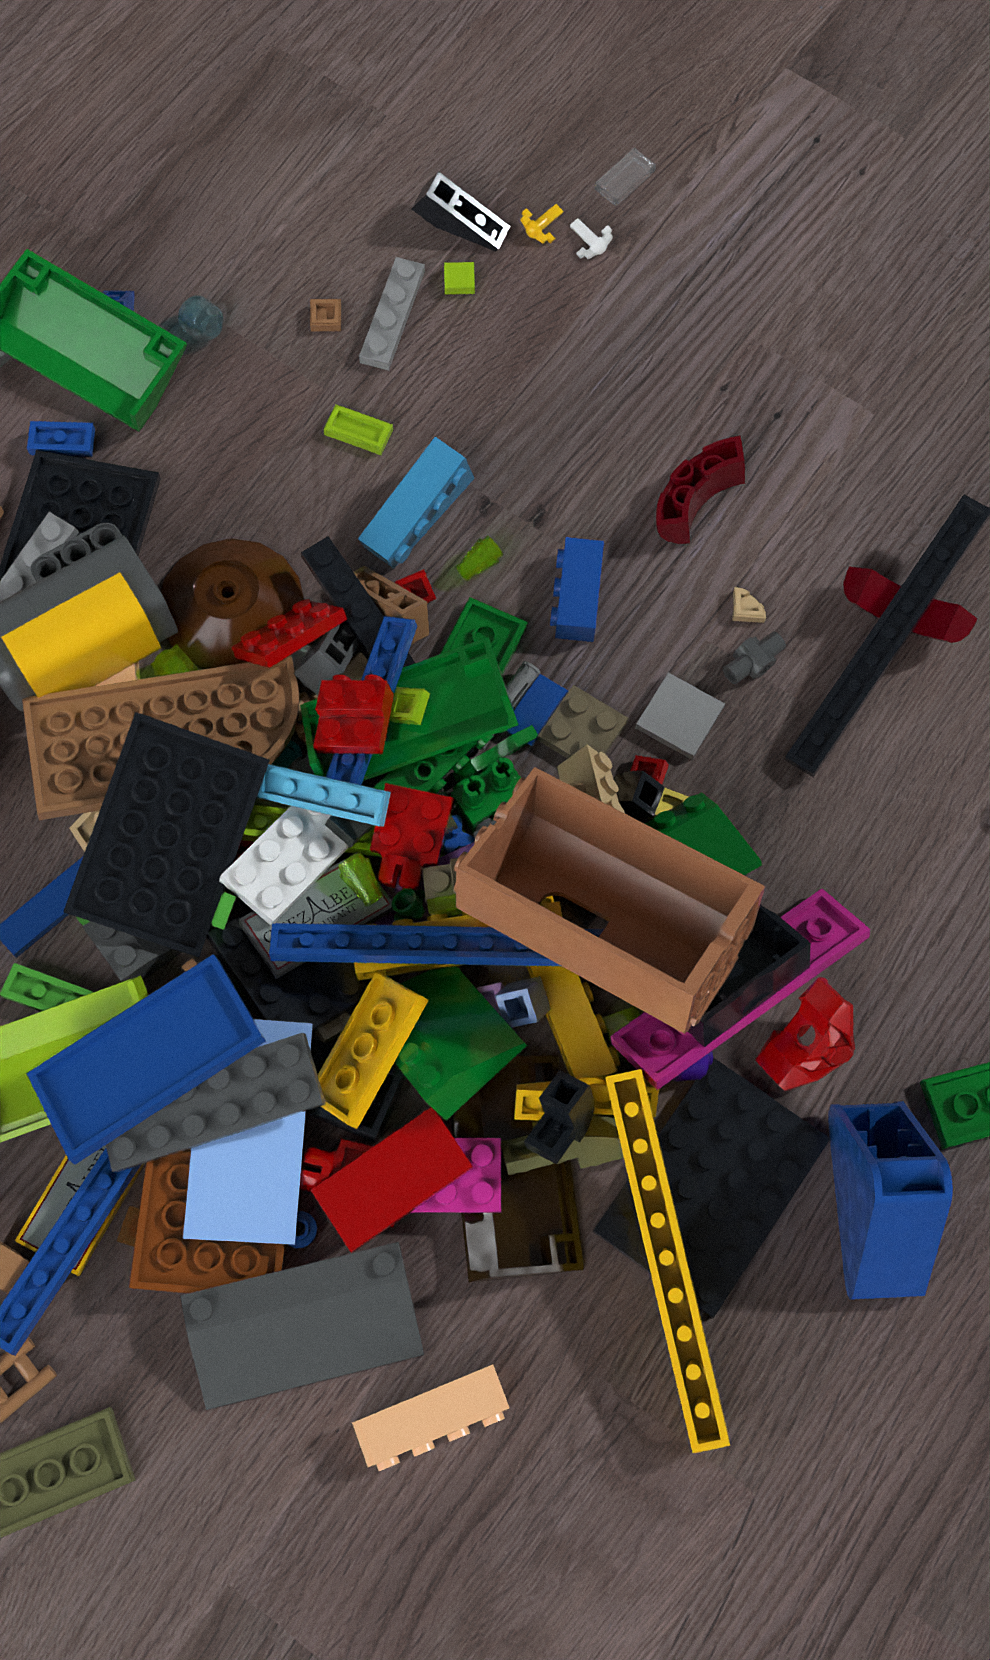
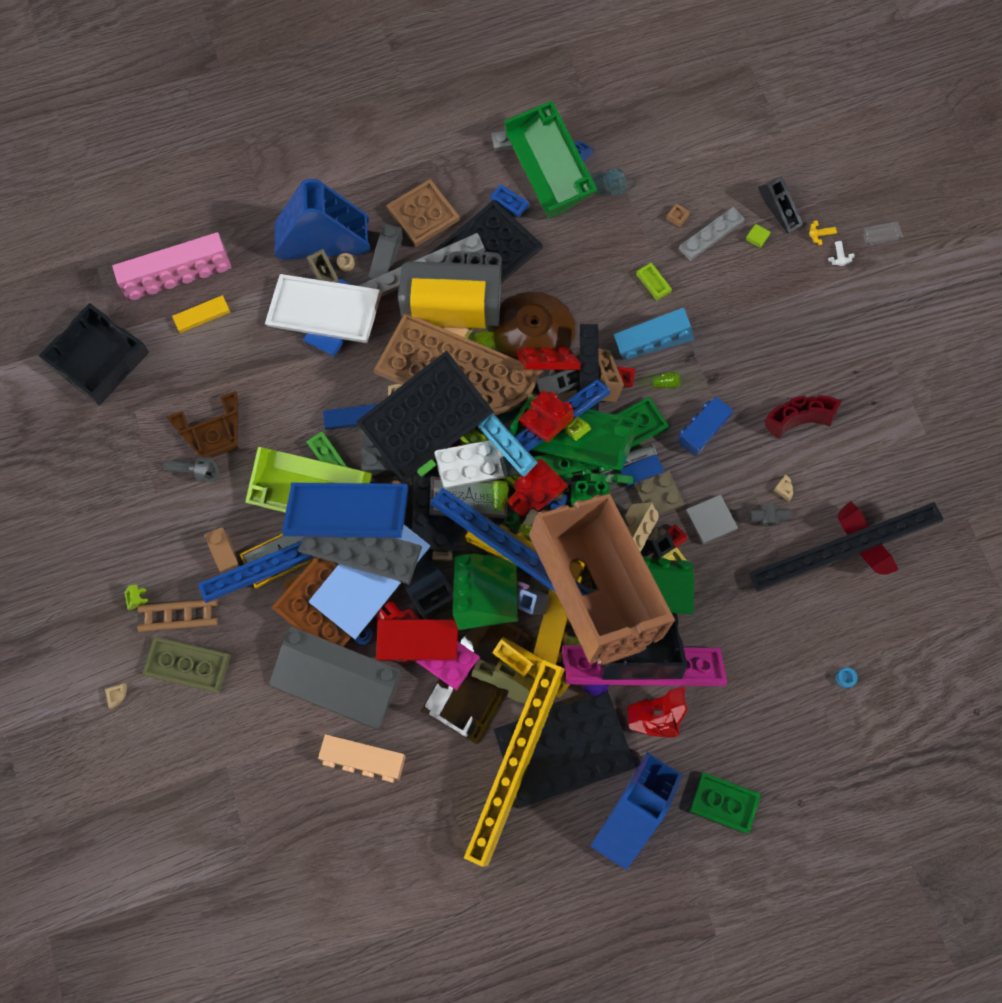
camera: 40 degrees right, 0 degrees up
yellow tile [318,971,429,1129] -> none
black brick [524,1070,594,1165] -> none

